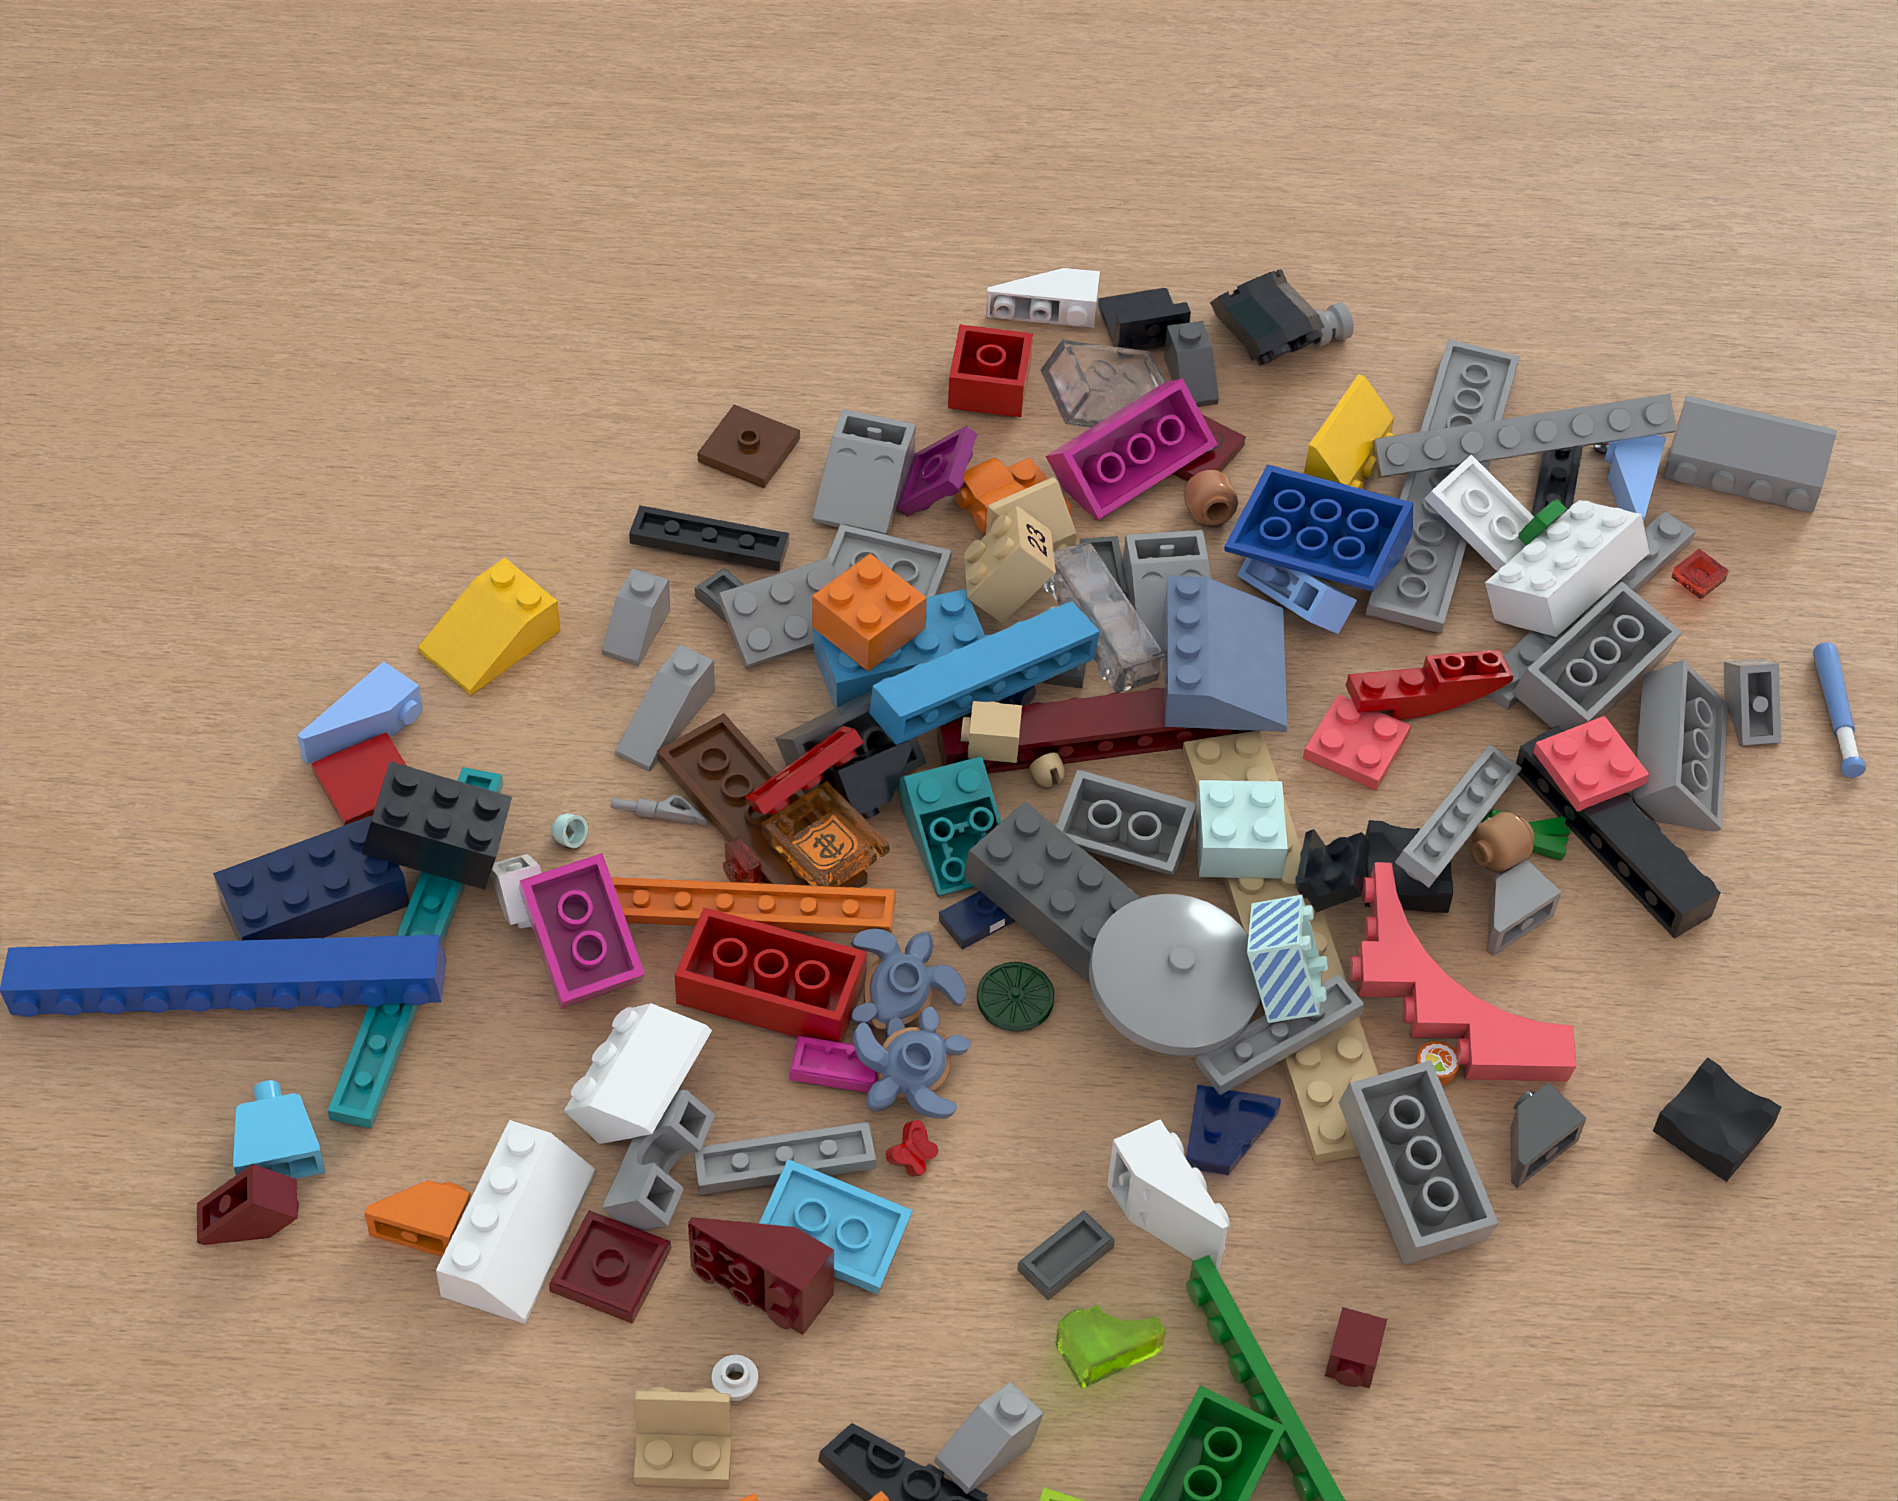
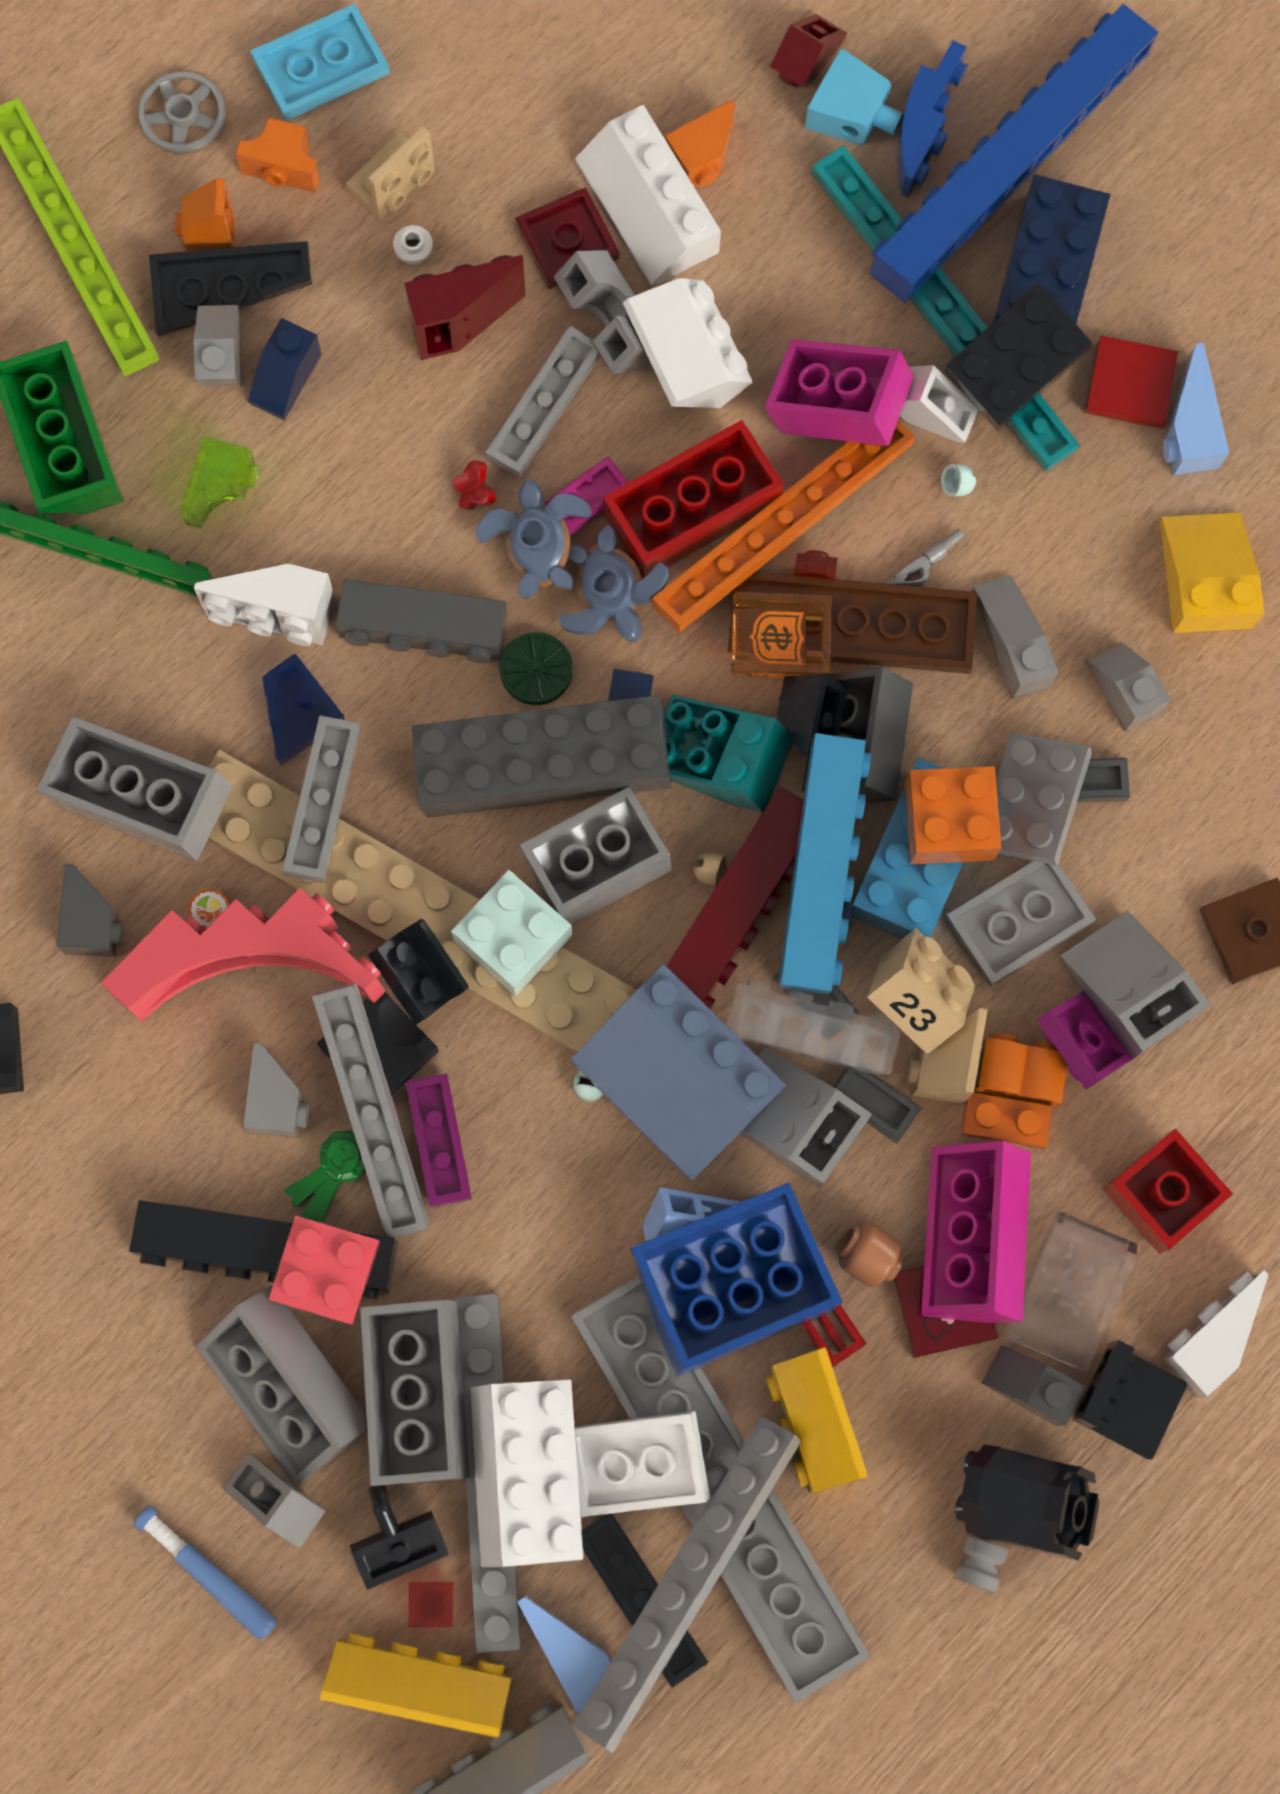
camera: 130 degrees right, 25 degrees up
black plate [629,505,789,572] -> none
red plate [744,726,864,815] -> none
medium azure plate [759,1159,913,1295] -> none
tan brick [961,701,1022,763] -> none
dark grey tile [1017,1210,1115,1300] -> none
light grey dish [1089,894,1260,1056] -> none
light aqua container [1247,895,1328,1023] -> none
coral plate [1303,694,1411,790] -> none
dark red brick [1325,1307,1387,1389] -> none
red slope [1345,649,1514,720] -> none
medium nougat head [1471,812,1535,873] -> none
green tile [1518,499,1567,546] -> none
none -> dark blue slope [248,318,322,420]
none -> yellow slope [320,1633,513,1738]
none -> dark grey brick [336,579,507,663]
none -> black plate [350,1485,449,1590]
none -> magenta plate [405,1073,472,1208]
none -> light aqua hinge [573,1070,604,1102]
none -> blue slope [897,40,968,198]

